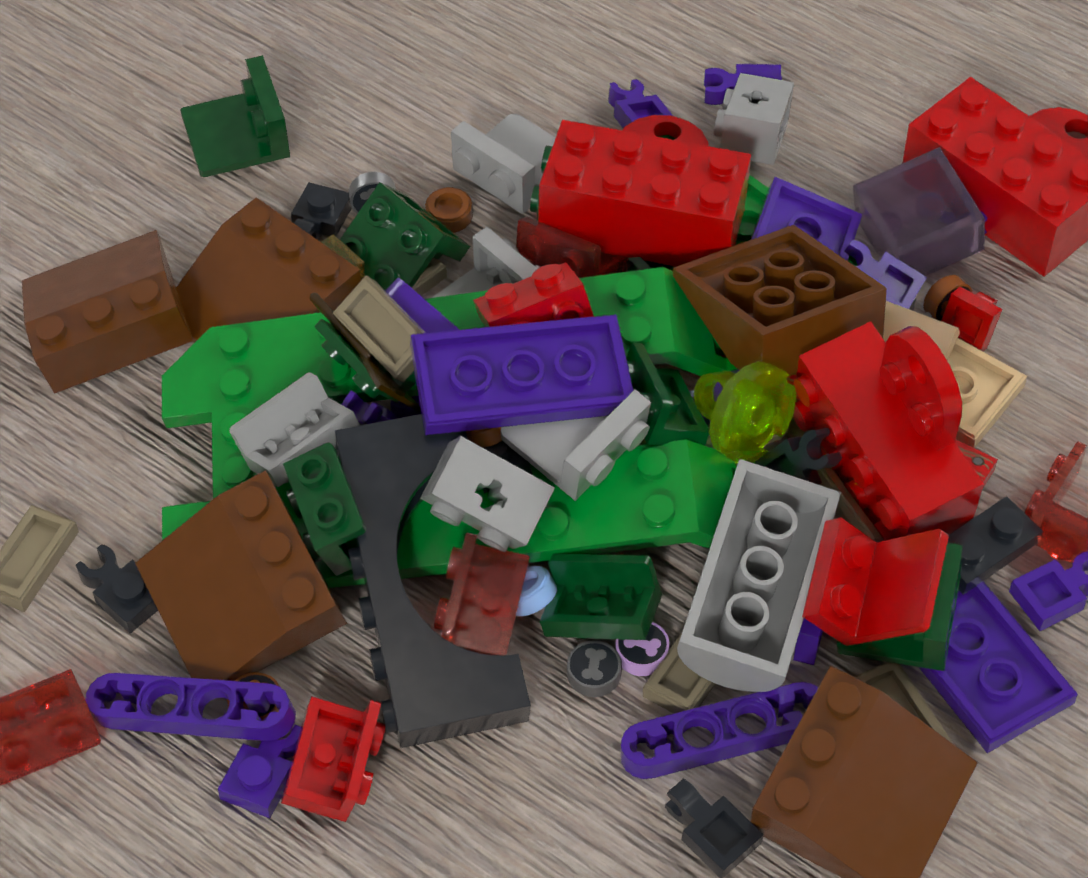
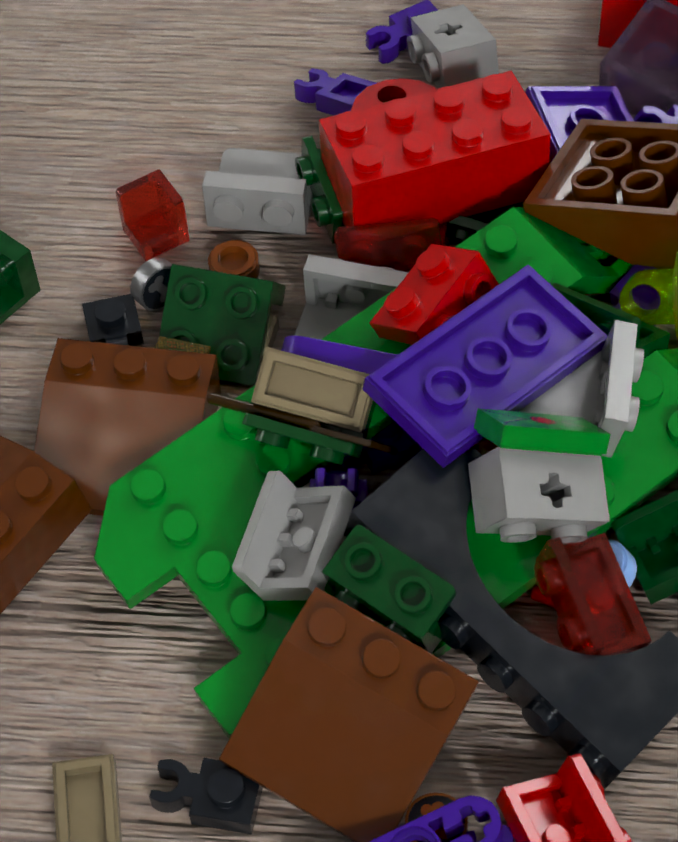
camera: 30 degrees left, 0 degrees up
none -> clear red panel [116,169,190,261]
none -> green tile [474,408,611,456]

